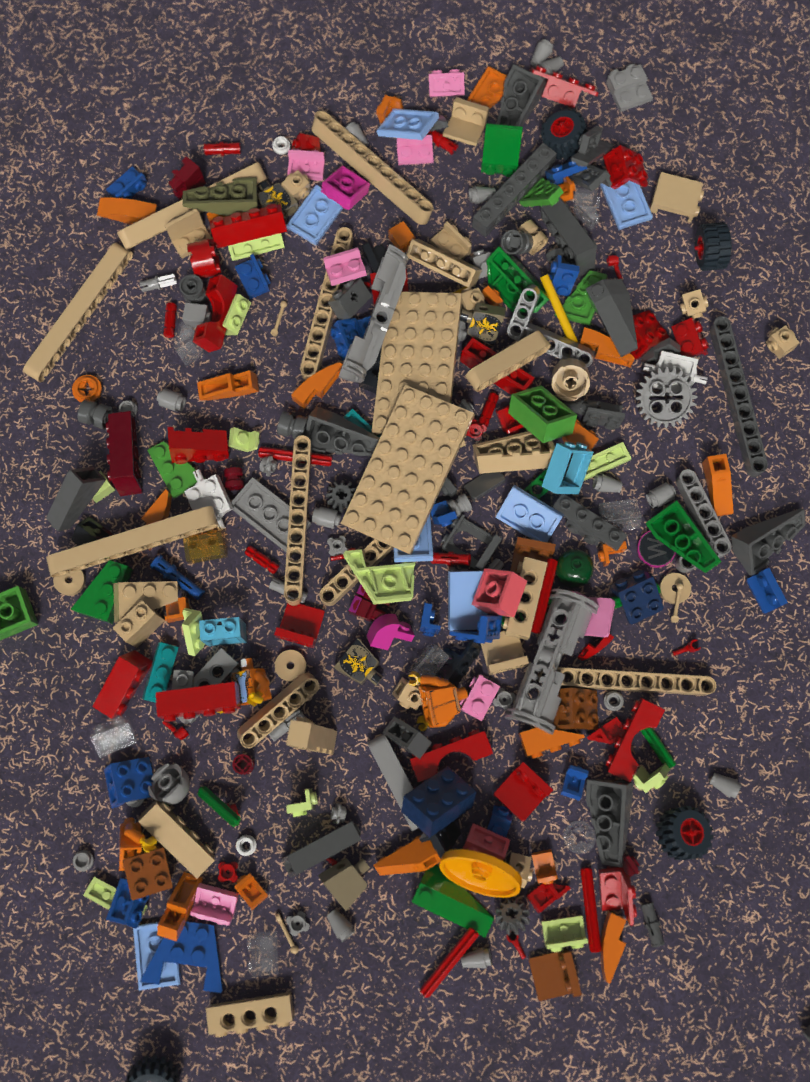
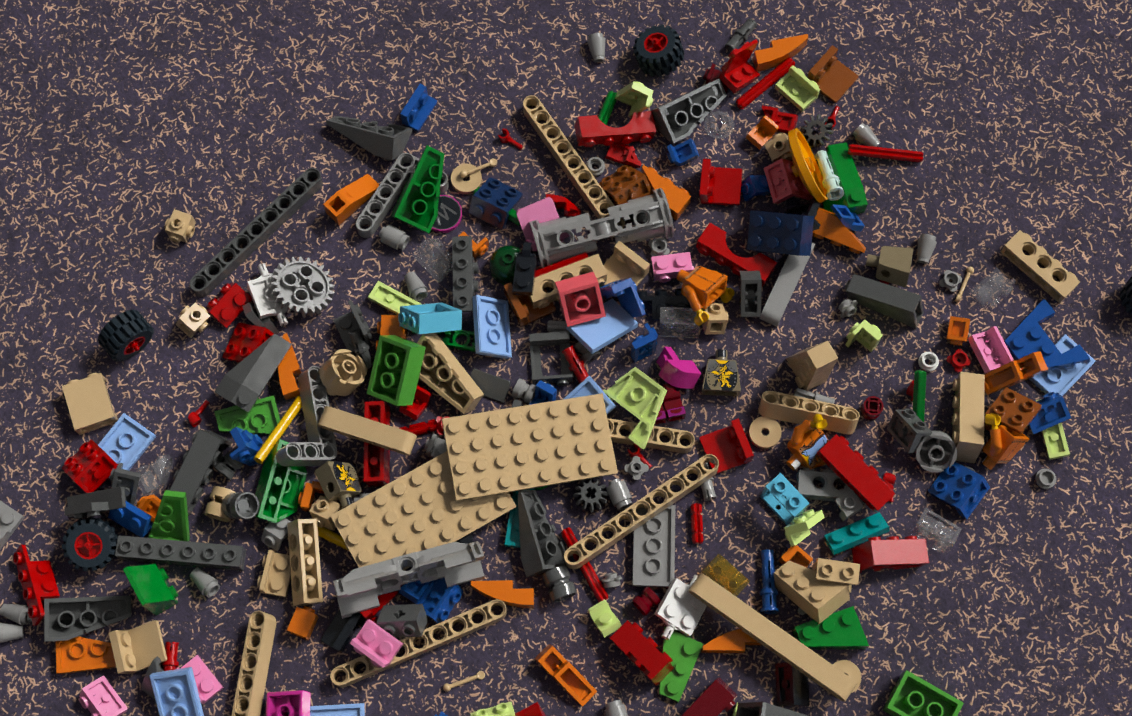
camera: 130 degrees left, 5 degrees down
none -> black hinge [512,242,537,296]
none -> light aqua pin [815,150,844,201]
none -> blue slope [831,204,865,232]
none -> dark grey bracket [887,409,932,453]

